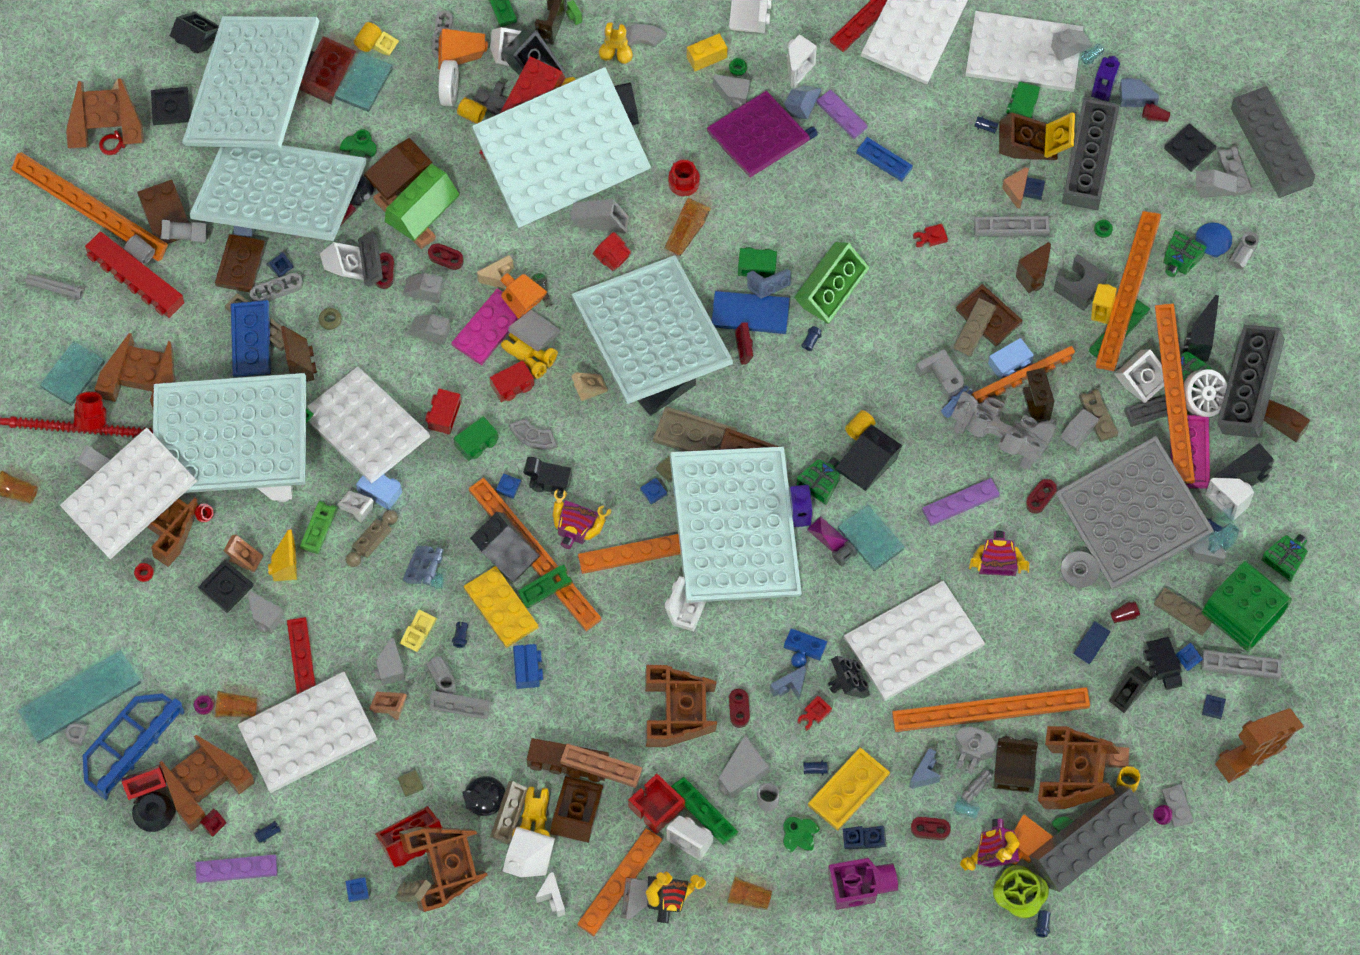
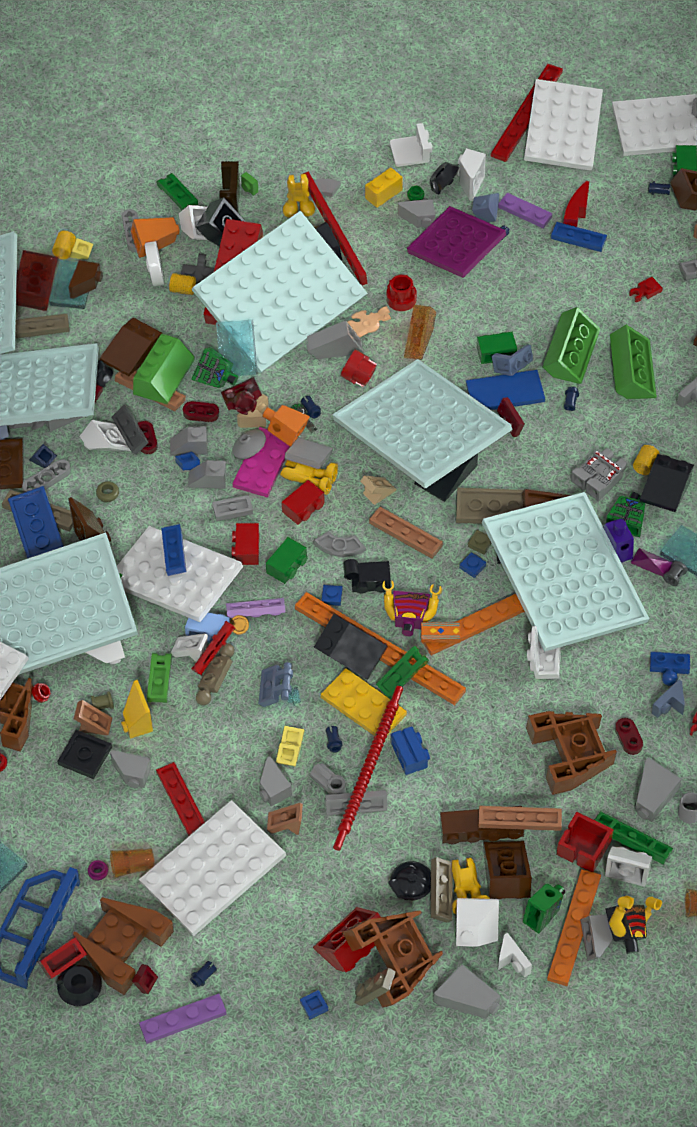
camera: 15 degrees left, 10 degrees down
green plate [340,129,377,158] -> none
olive plate [398,770,424,797] -> none
none -> dark tan plate [15,314,70,338]
none -> reddish brown slope [68,260,103,299]
none -> olive bush [91,691,114,710]
none -> blue plate [161,524,187,576]
none -> blue plate [175,452,200,471]
none -> green torso [191,347,238,388]
none -> red pin [191,621,236,676]
none -> light grey plate [212,495,253,521]
none -> clear light blue plate [216,320,258,376]
none -> dark red plate [221,377,262,415]
none -> lavender plate [226,598,285,618]
none -> plate [230,615,249,635]
none -> light grey dish [232,430,266,459]
none -> dark blue pin [301,396,321,419]
none -> red tile [303,171,368,286]
none -> red hose [333,686,403,851]
none -> light nougat piece [347,306,391,337]
none -> nougat plate [369,507,443,559]
none -> orange tile [421,622,461,643]
none -> black piece [430,162,459,195]
none -> light grey slope [433,965,501,1019]
none -> green torso [523,884,565,934]
none -> red slope [563,181,590,227]
none -> light grey hips [571,448,627,501]
none -> bright green slope [610,324,657,399]

